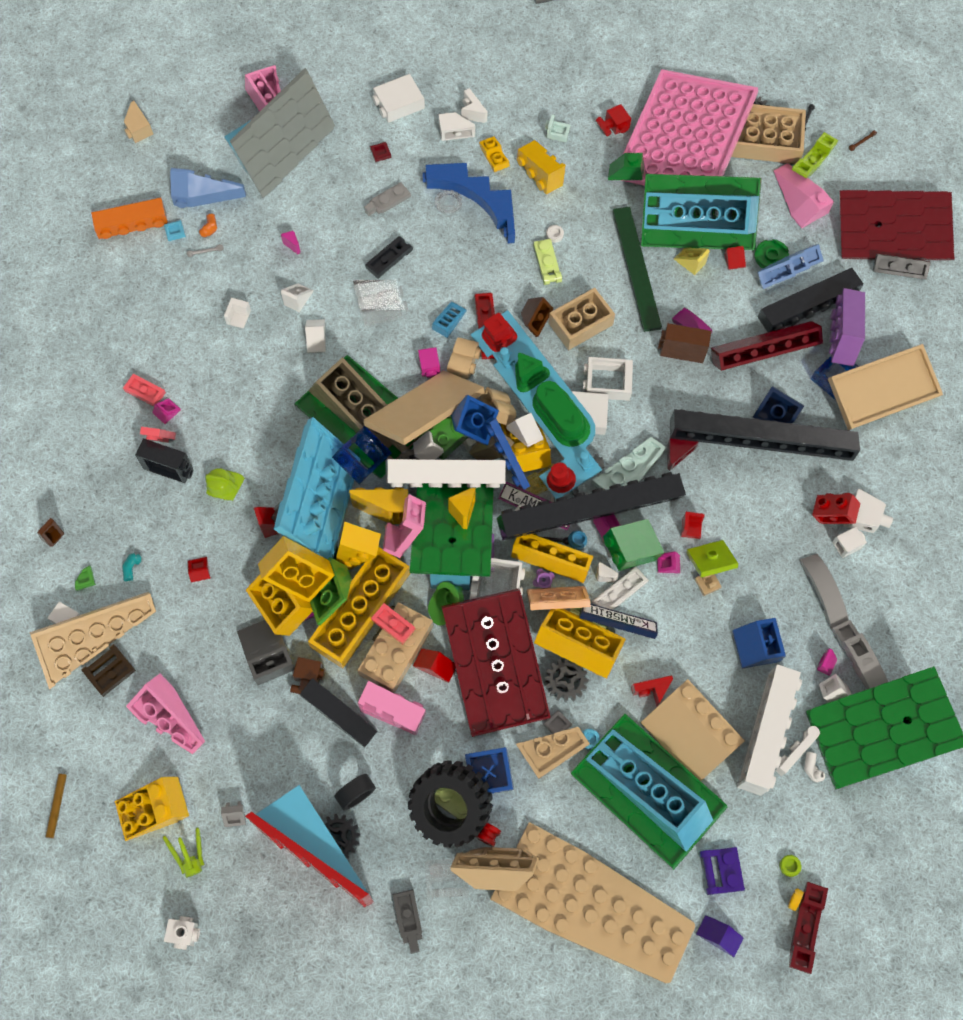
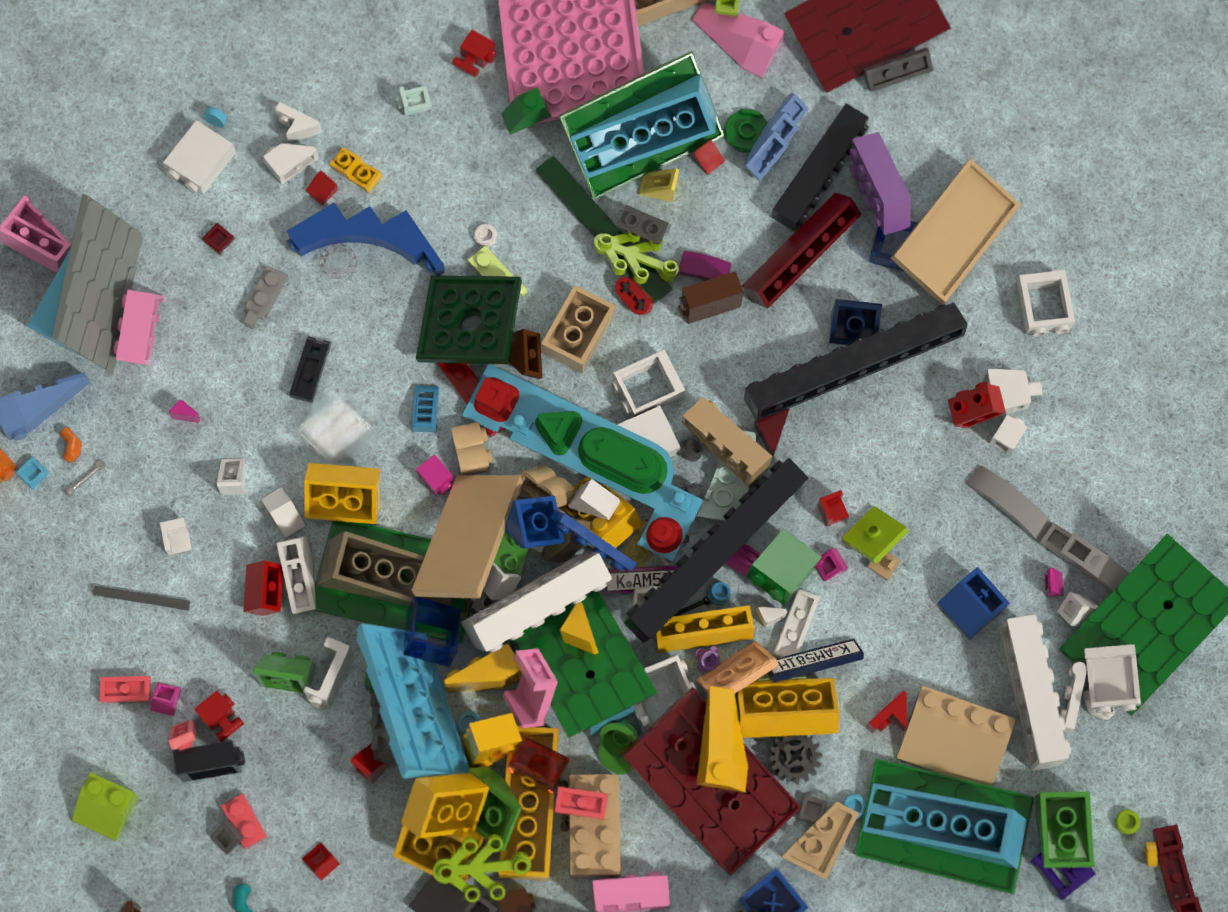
camera: 30 degrees left, 5 degrees up
lime piece [205,468,245,501] -> none
red slope [413,648,456,683] -> none
yellow wedge [516,140,566,195] -> none
none -> lime slope [72,772,139,841]
none -> dark grey bar [93,586,191,611]
none -> bright pink wedge [114,289,165,365]
none -> red brick [194,690,244,742]
none -> medium azure tile [203,107,227,128]
none -> flat silver tile [211,819,244,855]
none -> coral plate [221,793,267,849]
none -> red brick [243,560,283,616]
none -> bright green slope [253,652,315,694]
none -> white slope [277,536,317,614]
none -> yellow brick [304,463,380,524]
none -> white panel [304,637,354,710]
none -> red slope [305,170,338,206]
none -> dark green piece [416,275,522,365]
none -> lime plant [433,834,531,902]
none -> clear red slope [508,737,571,794]
none -> lime plant [593,231,679,284]
none -> red beam [615,277,653,315]
none -> dark grey bracket [618,205,671,244]
none -> dark grey plate [680,439,703,462]
none -> tan wedge [681,397,772,488]
none -> yellow wedge [697,686,748,792]
none -> white window [1016,270,1075,337]
none -> bright green slope [1035,792,1095,868]
none -> white panel [1085,644,1141,713]

